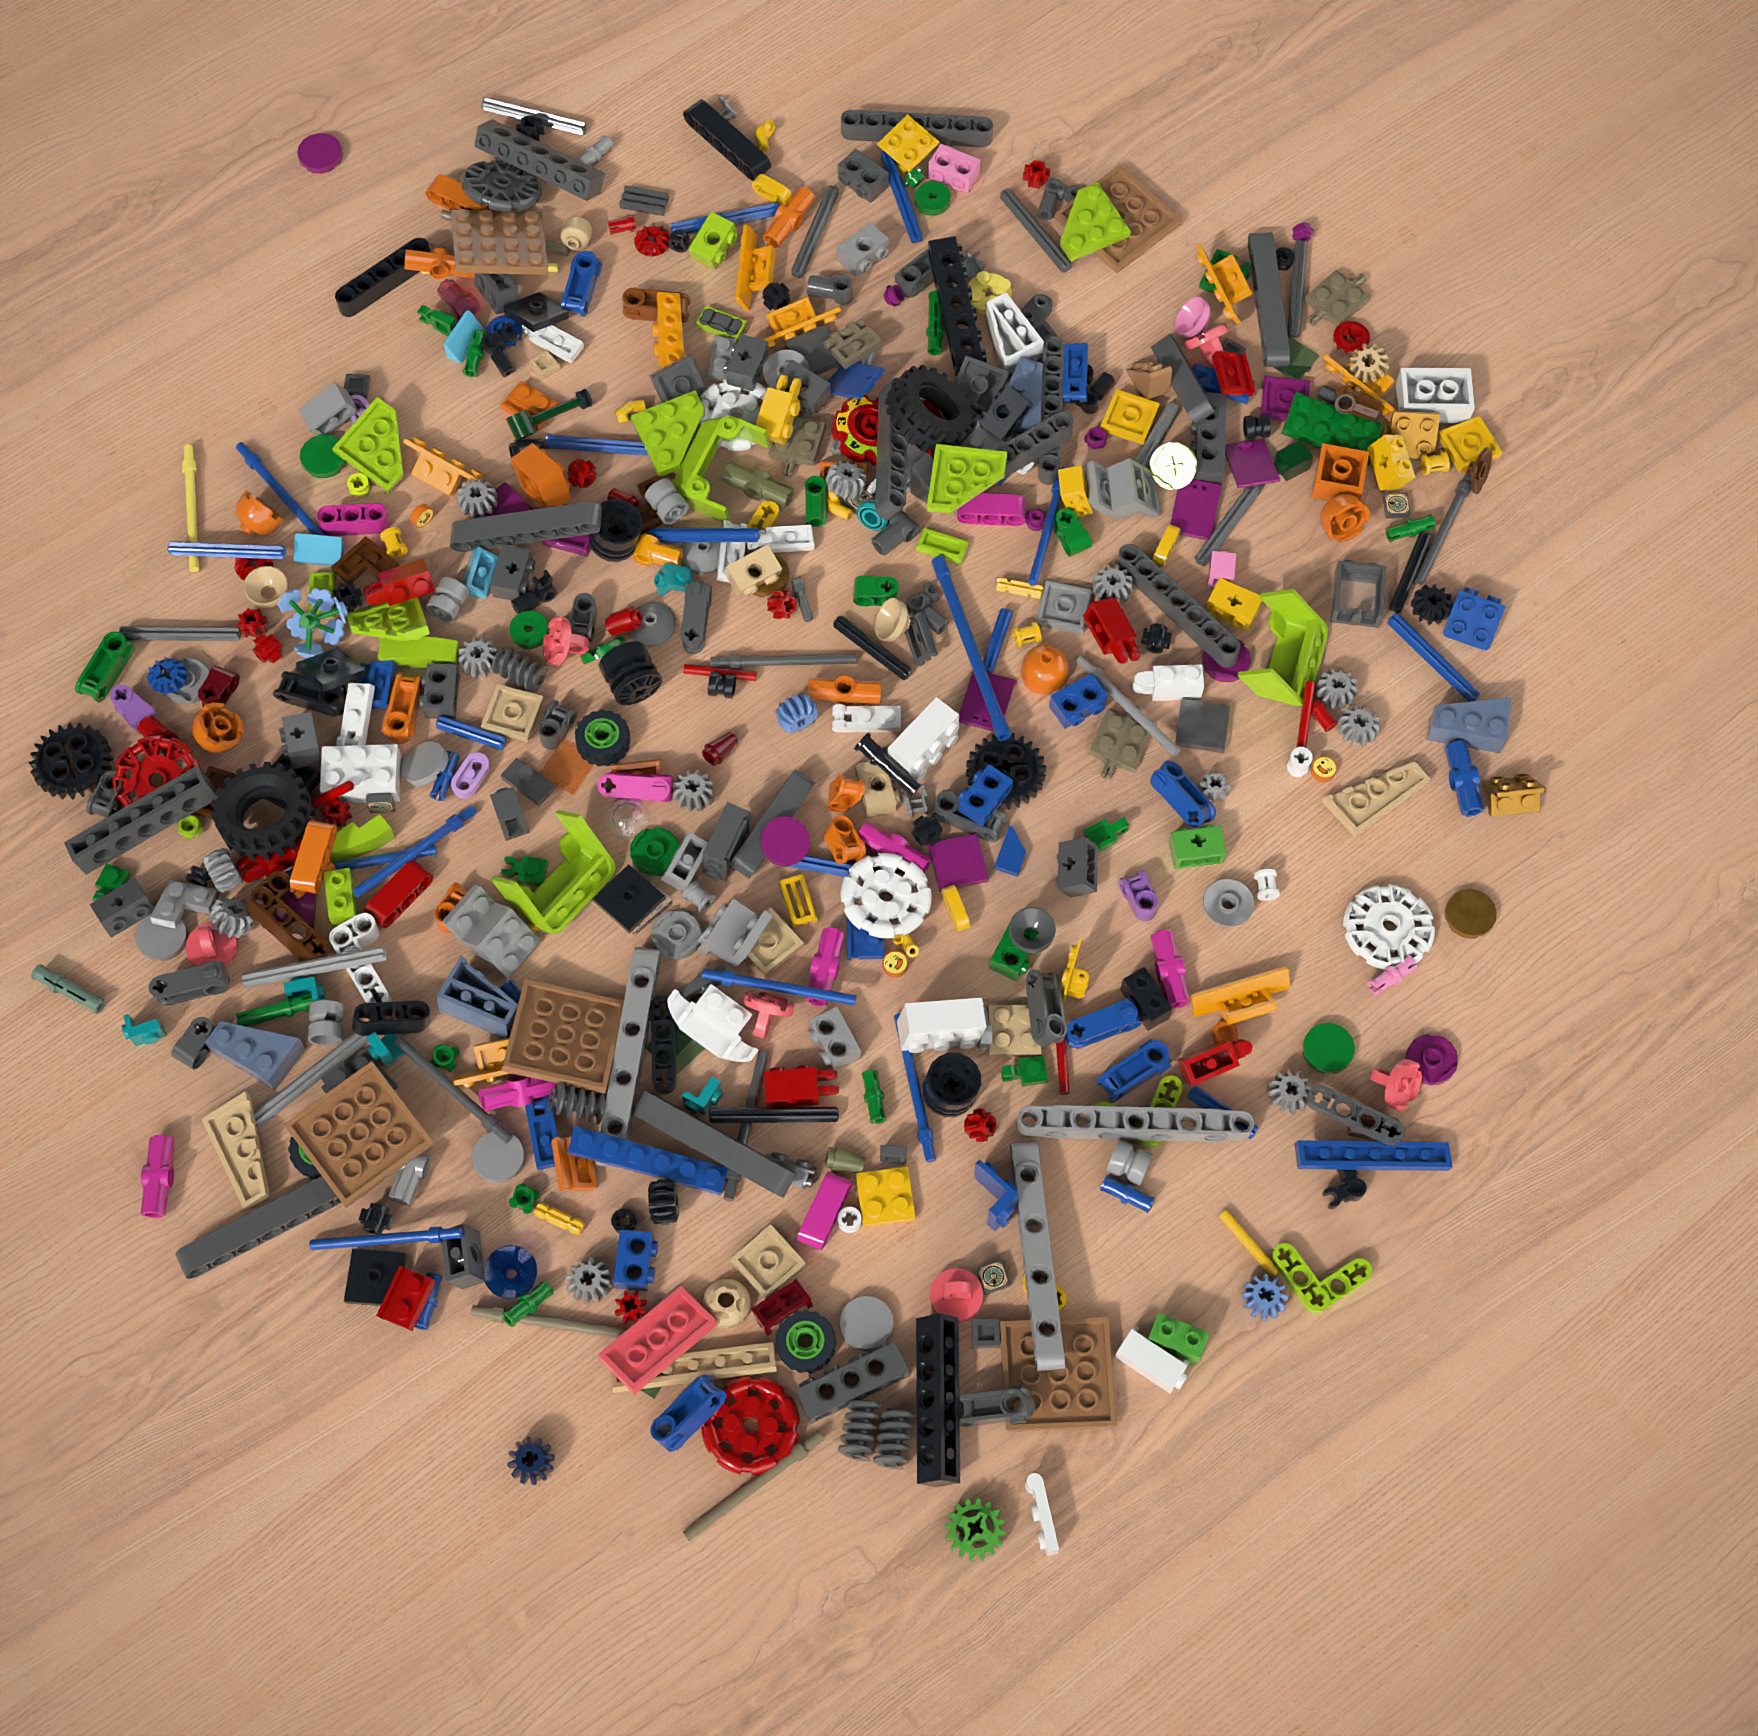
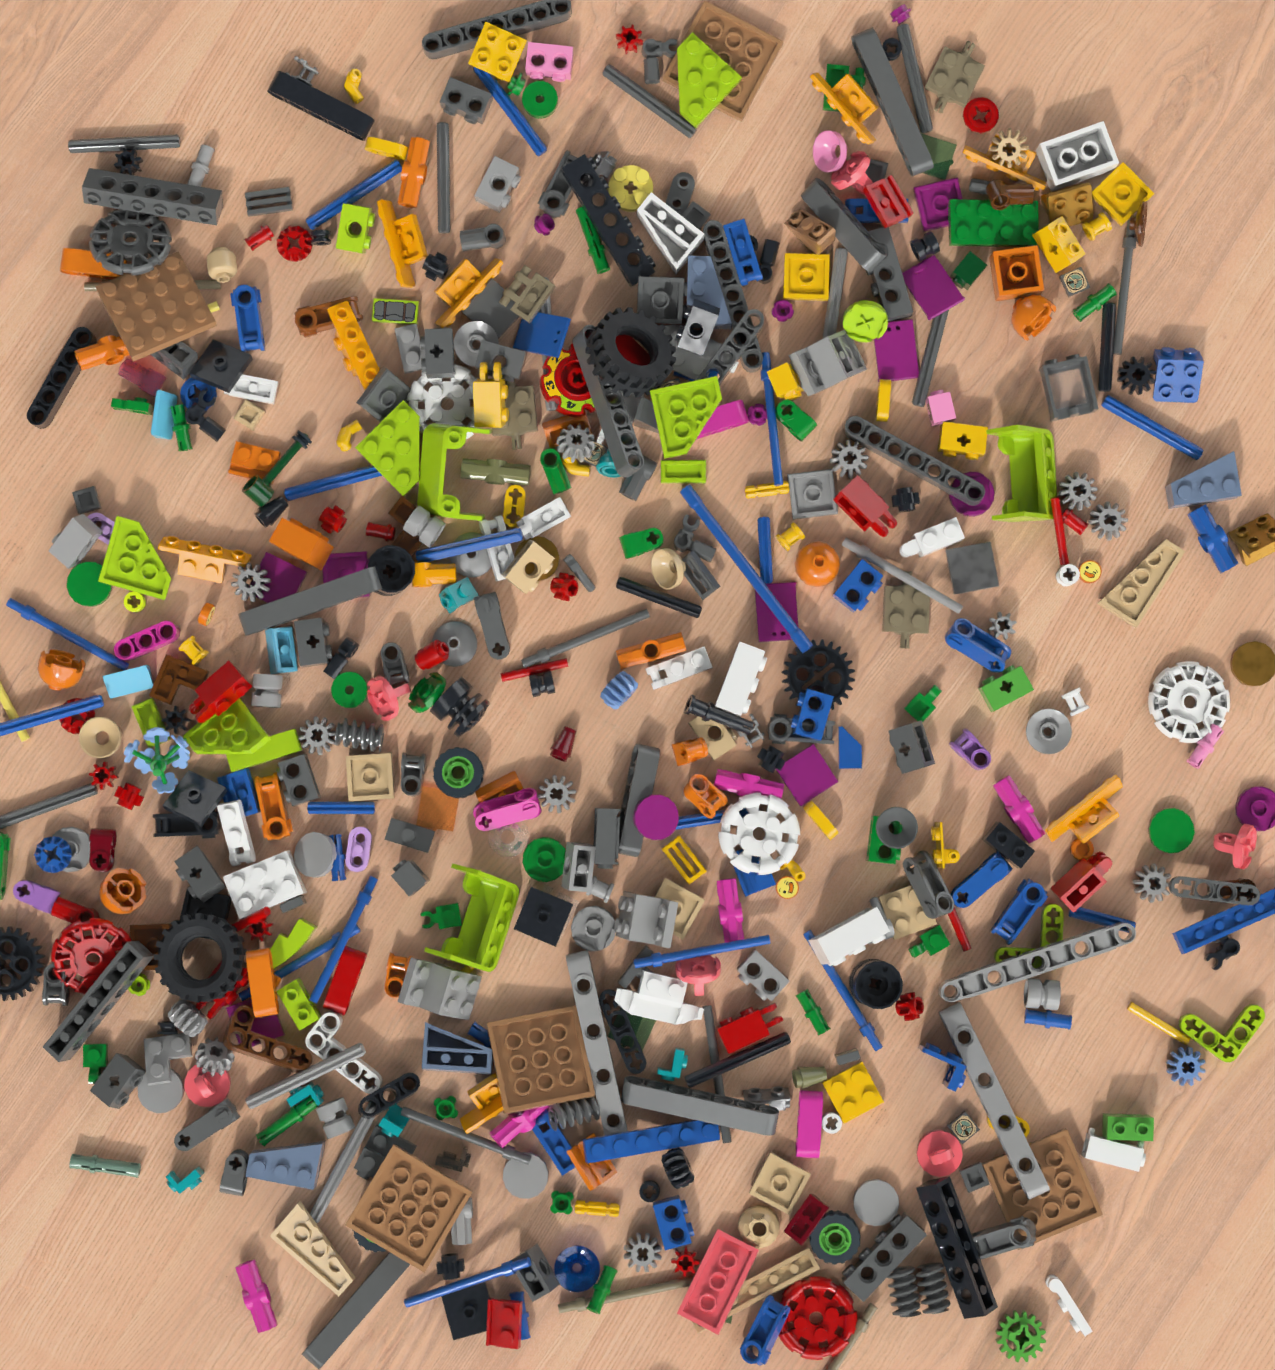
camera: 20 degrees left, 20 degrees up
none -> clear smoke bracket [435,1146,471,1172]

